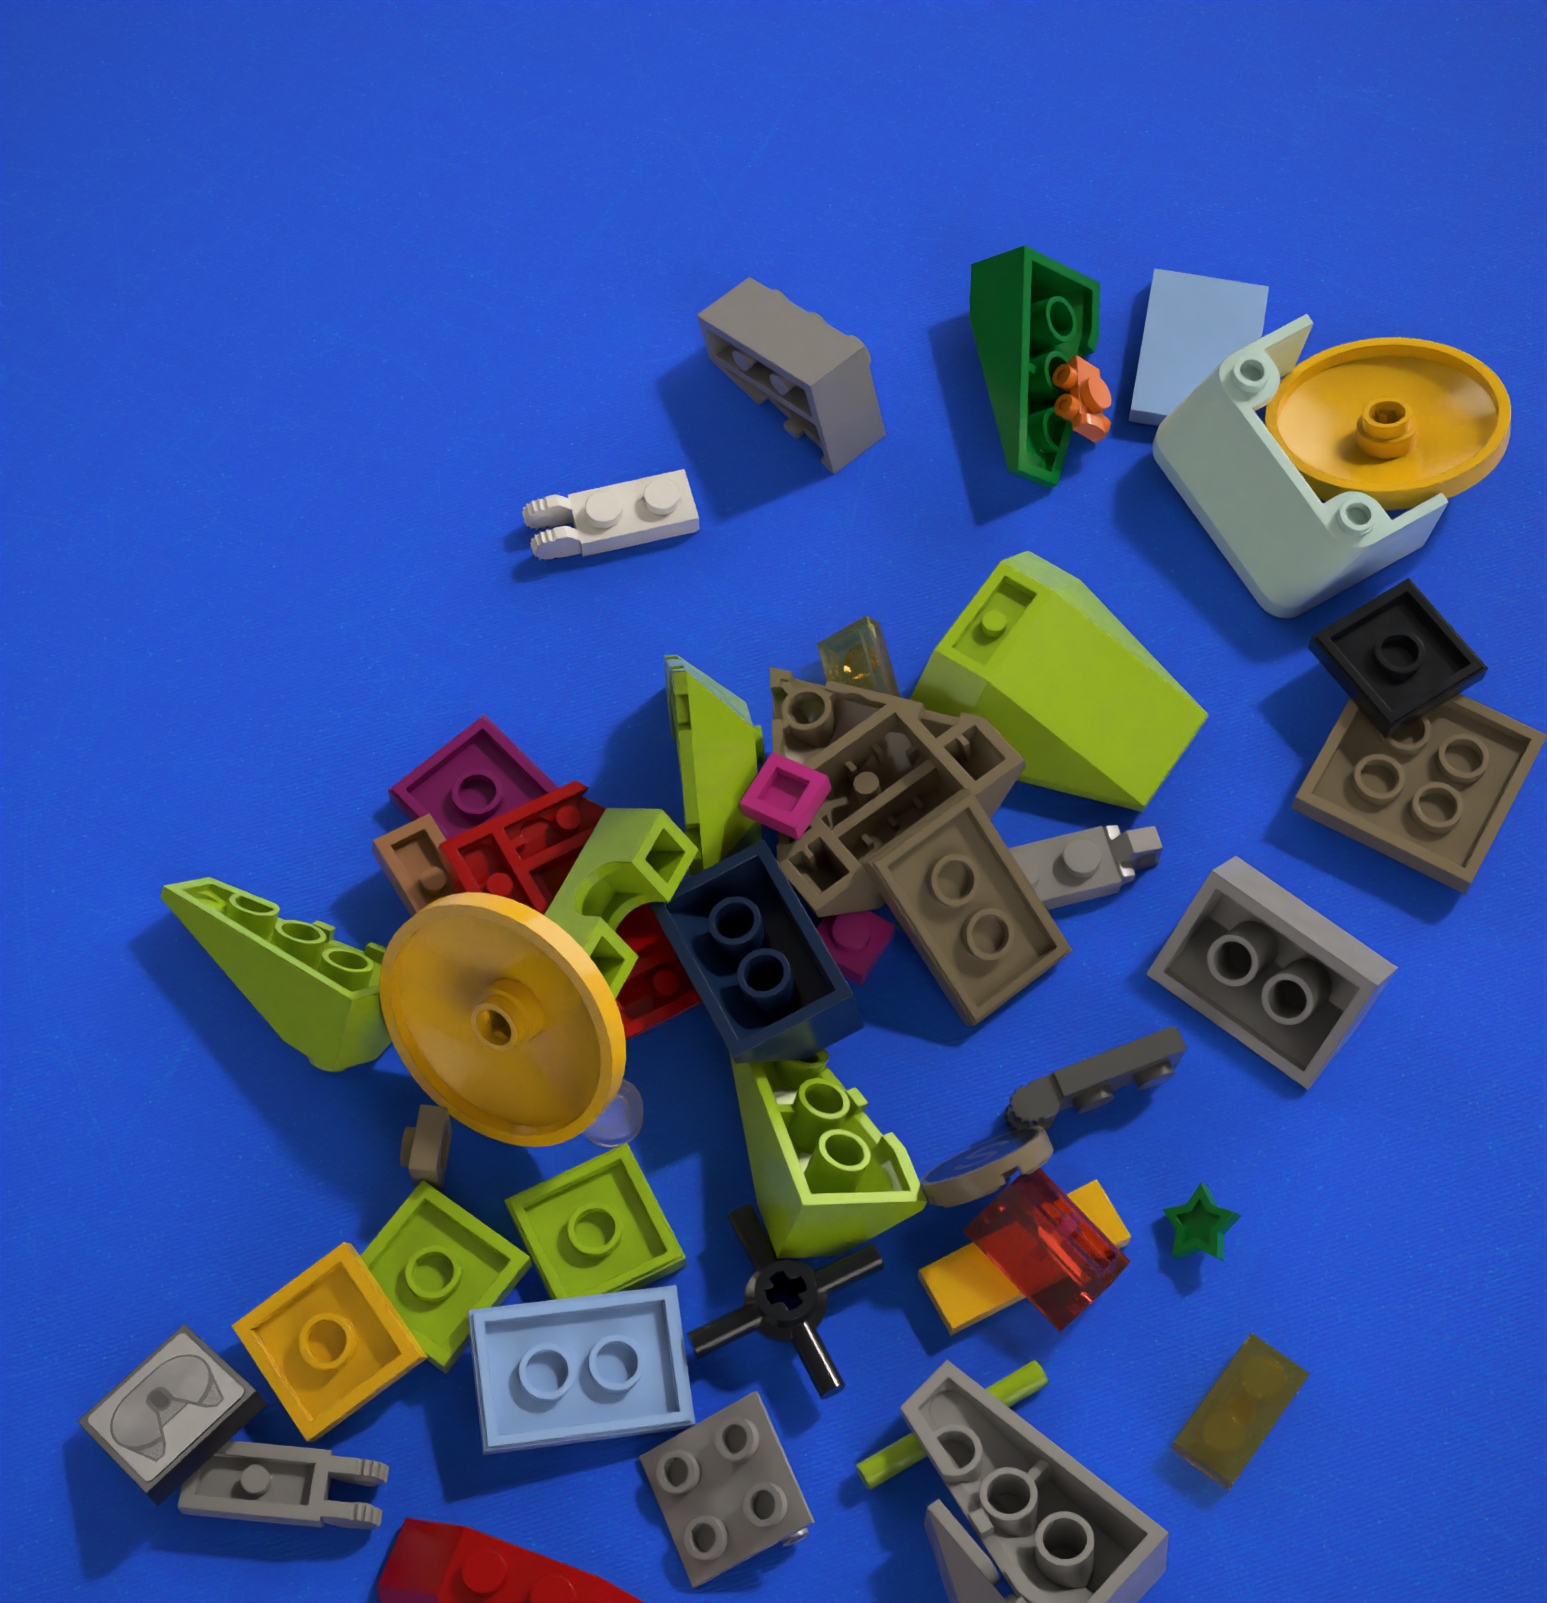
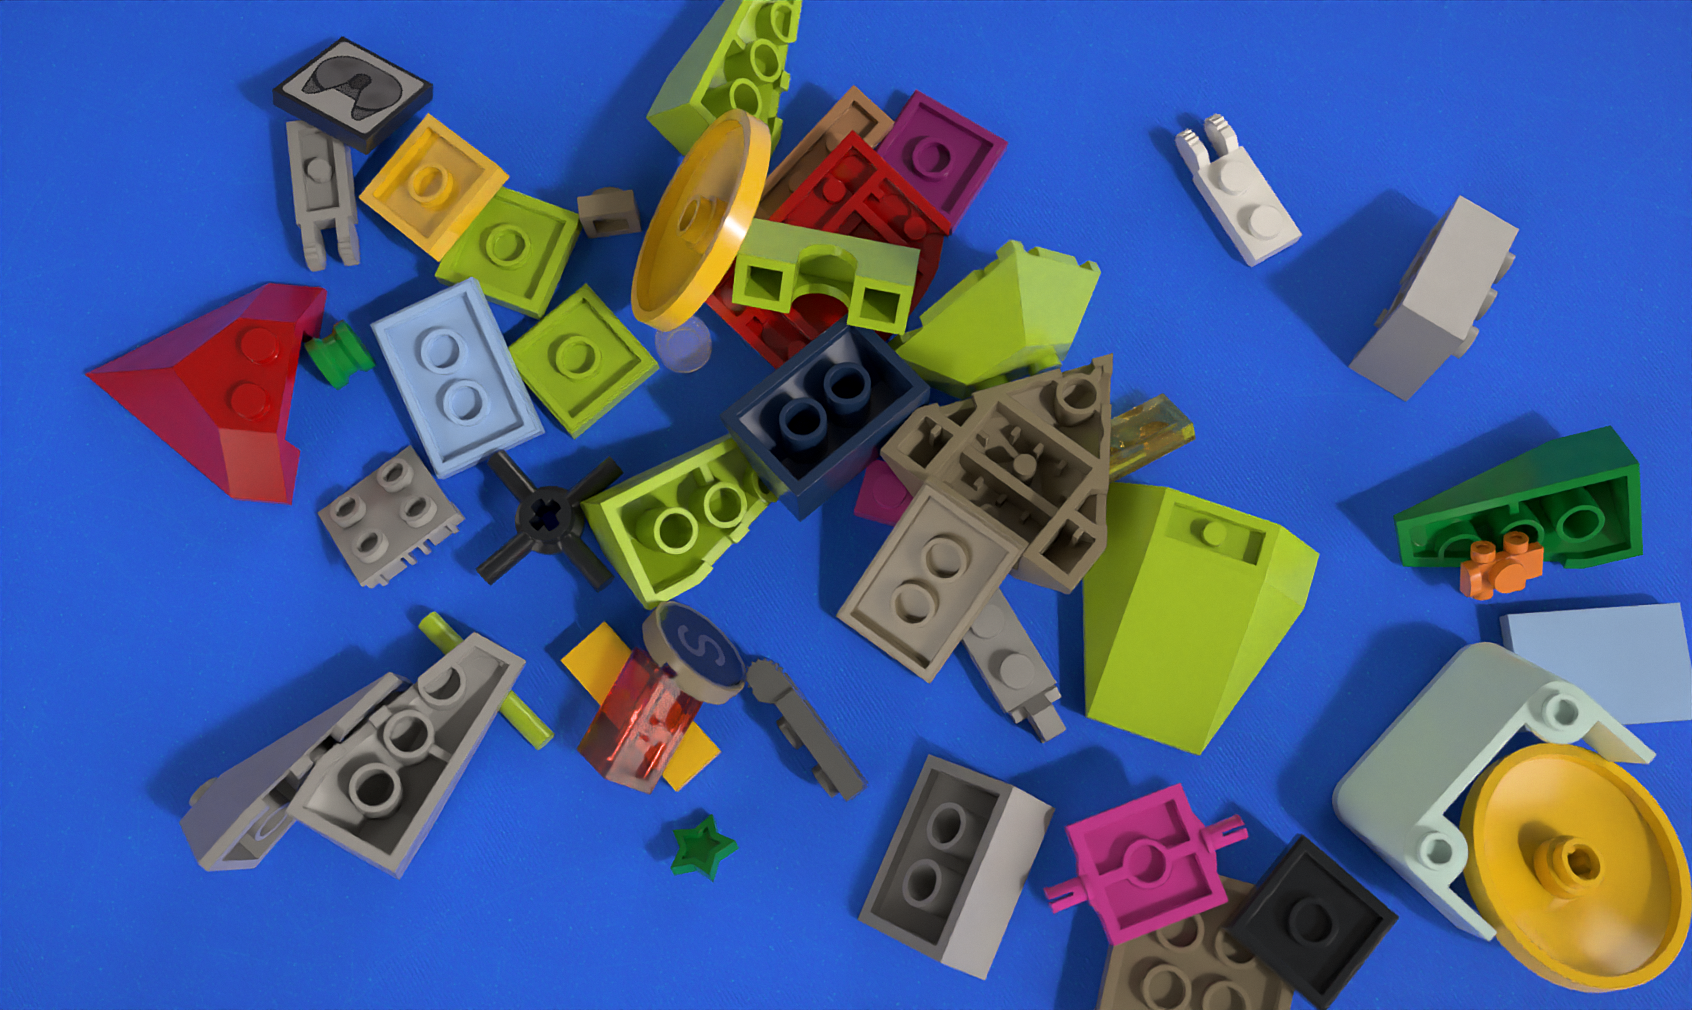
camera: 75 degrees right, 15 degrees up
dark pink plate [739,752,832,840] -> none
clear yellow plate [1170,1332,1310,1491] -> none
none -> green wheel [304,319,376,390]
none -> dark pink plate [1044,783,1248,946]

